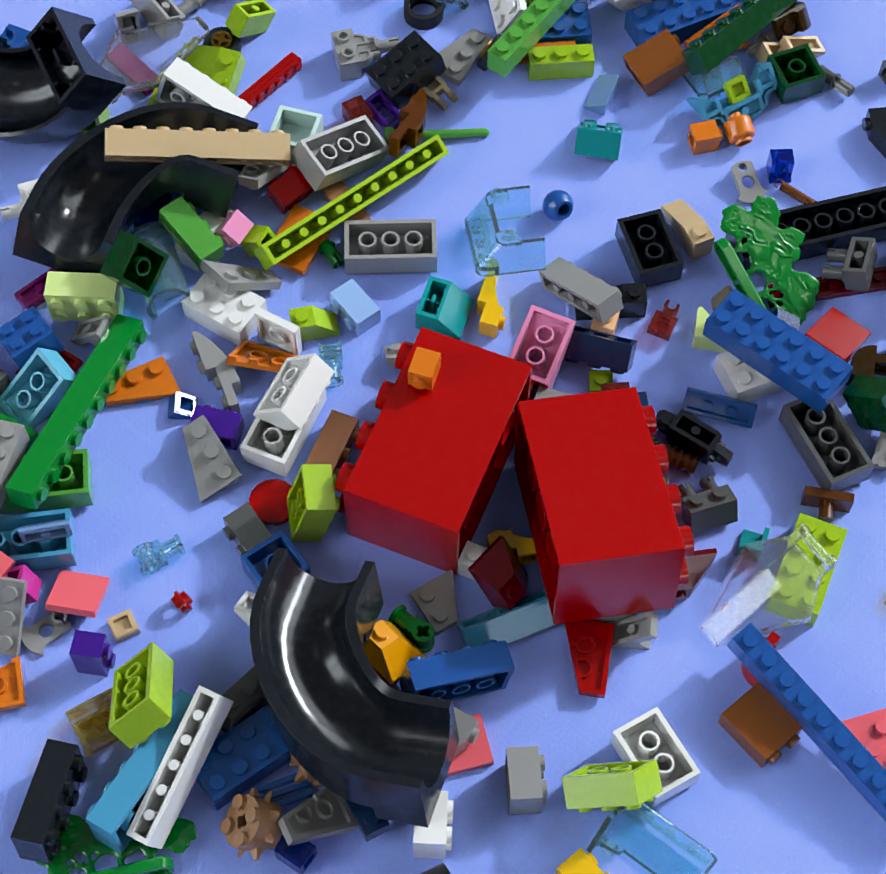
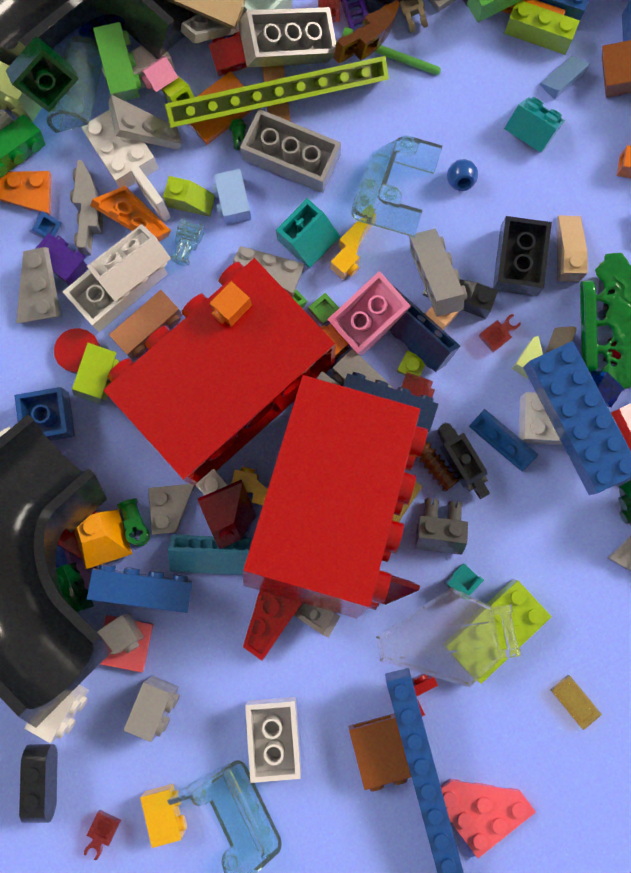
camera: 30 degrees right, 20 degrees up
dark grey brick [222,502,272,556] -> none
lime brick [561,759,662,813] -> none
dark grey brick [778,399,874,491] -> none
reddish brown tile [800,485,855,523] -> none

